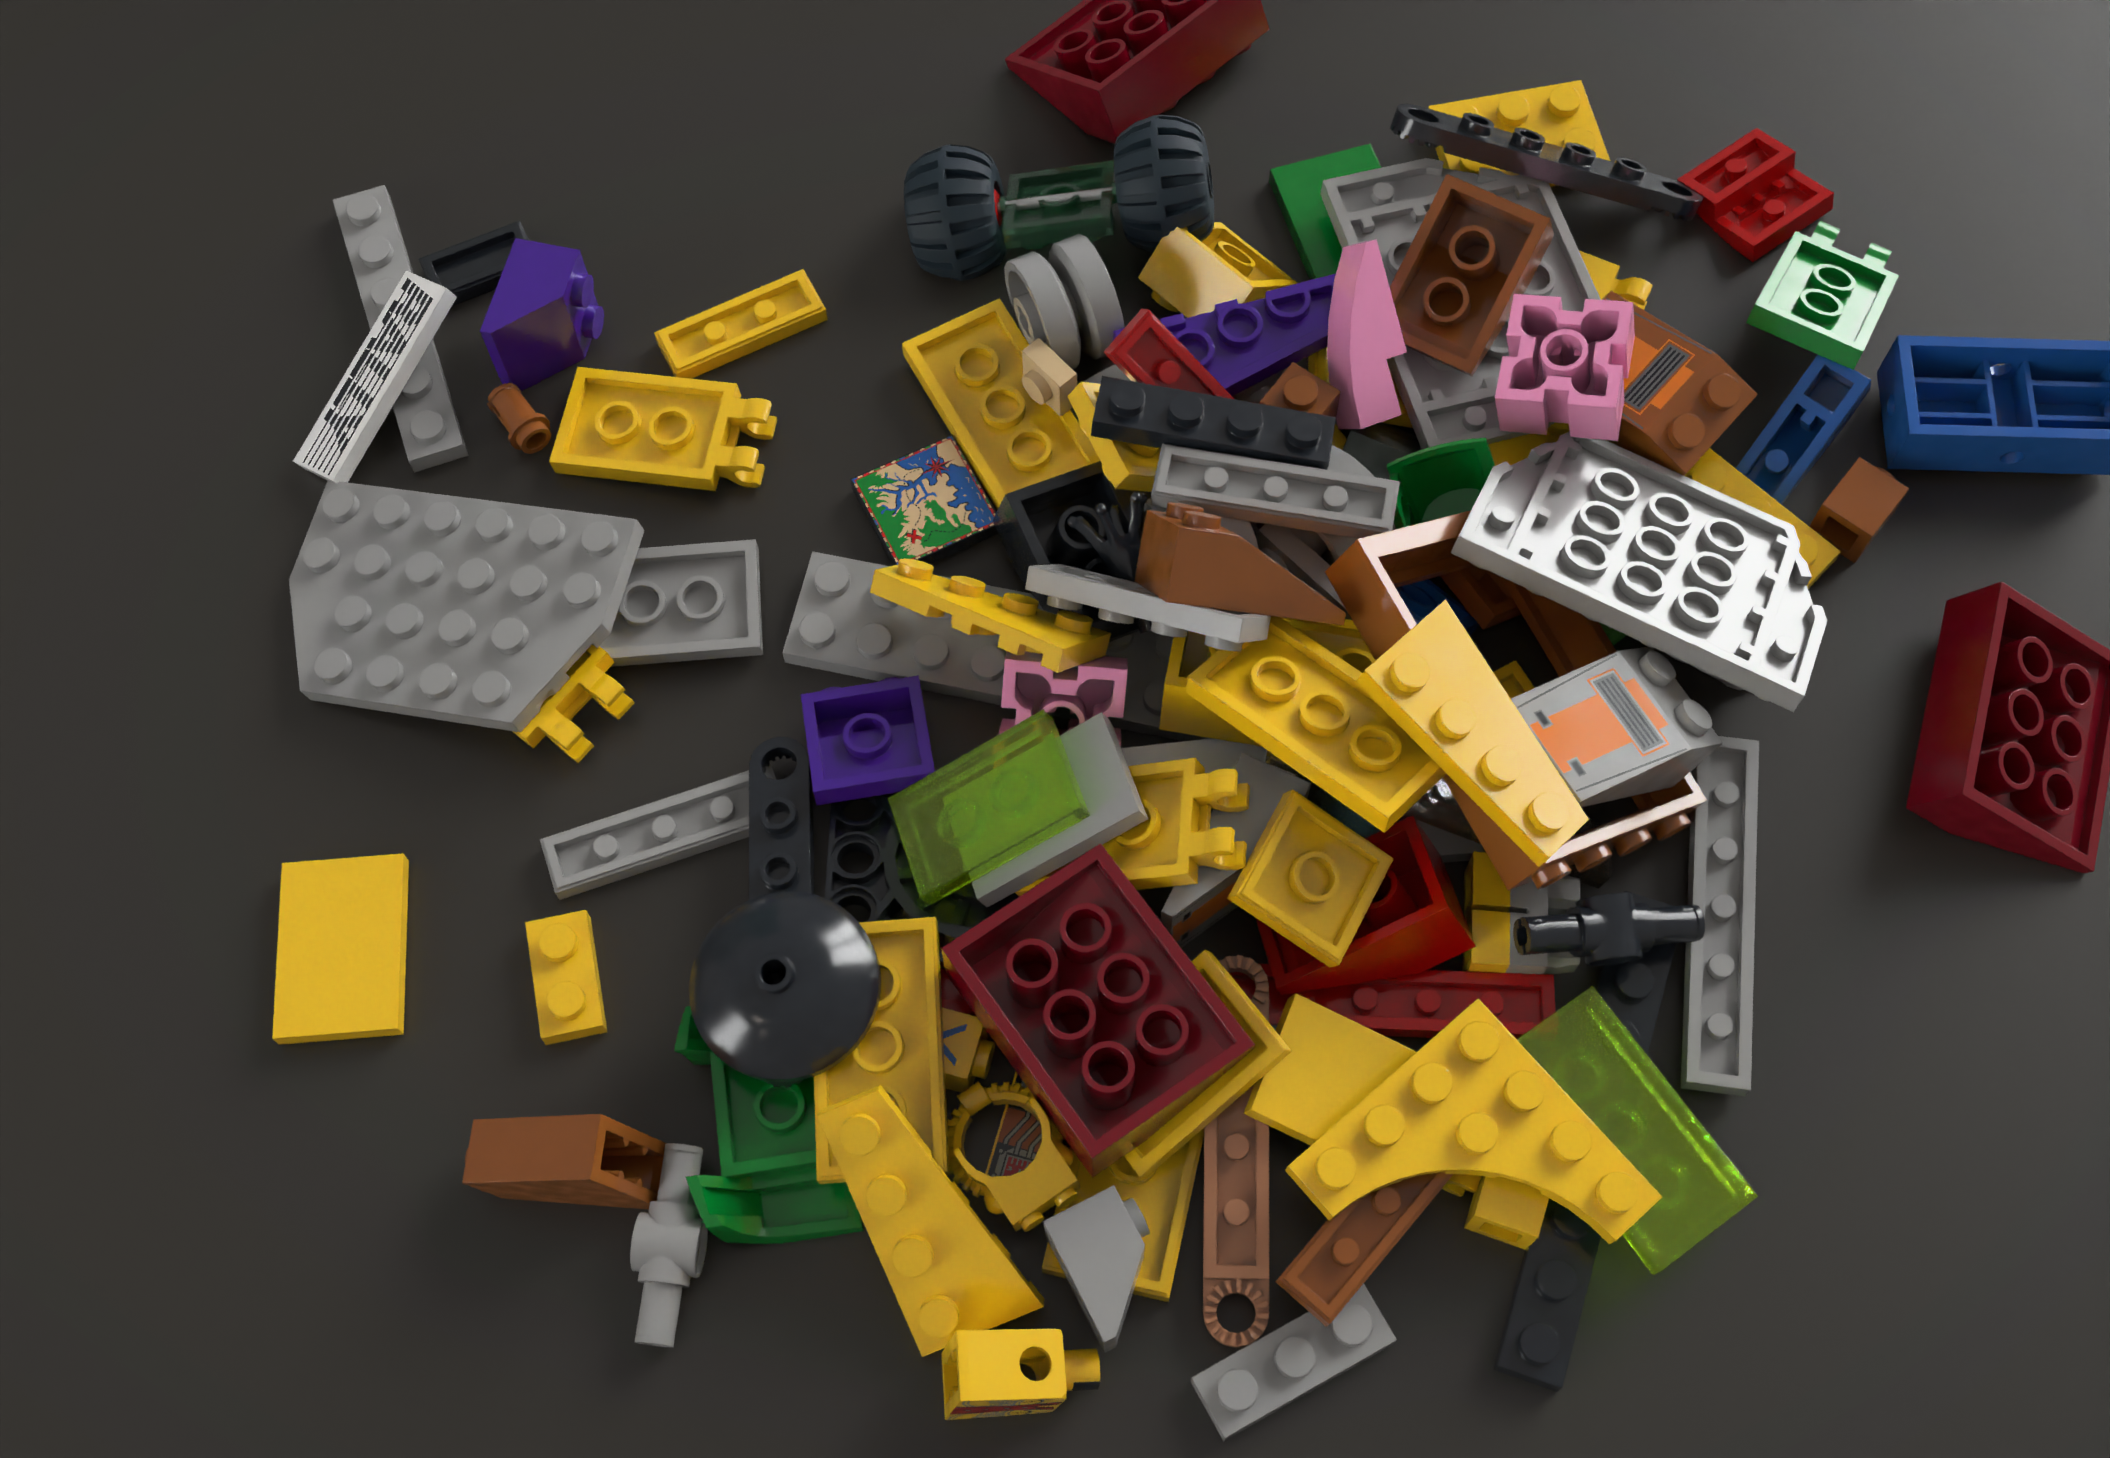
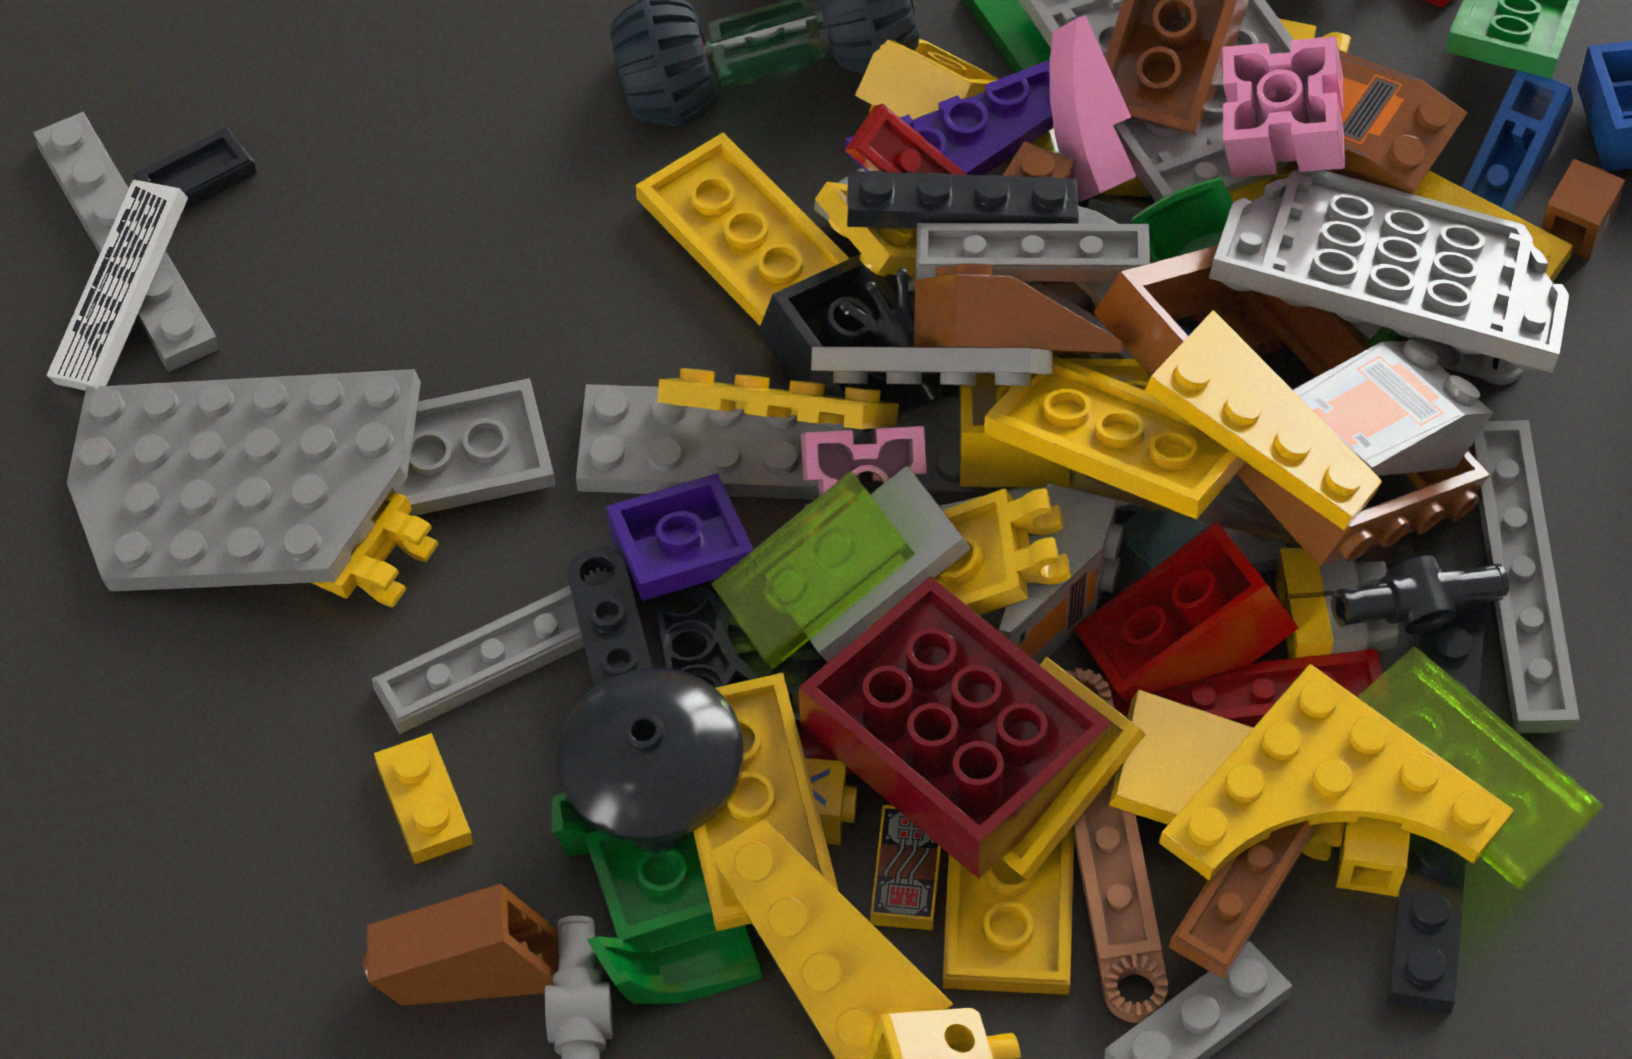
camera: 10 degrees left, 10 degrees down
yellow tile [272,853,409,1045] -> none
dark purple slope [480,238,604,391] -> none
dark orange pin [487,383,551,454] -> none
yellow tile [549,367,777,491] -> none
yellow tile [654,269,828,379] -> none
tile [850,435,998,566] -> none
yellow piece [947,1081,1081,1232] -> none
light grey wheel [1004,234,1125,369] -> none
tan plate [1022,338,1077,417] -> none
light grey slope [1043,1185,1150,1353] -> none
yellow tile [1227,789,1394,968] -> none

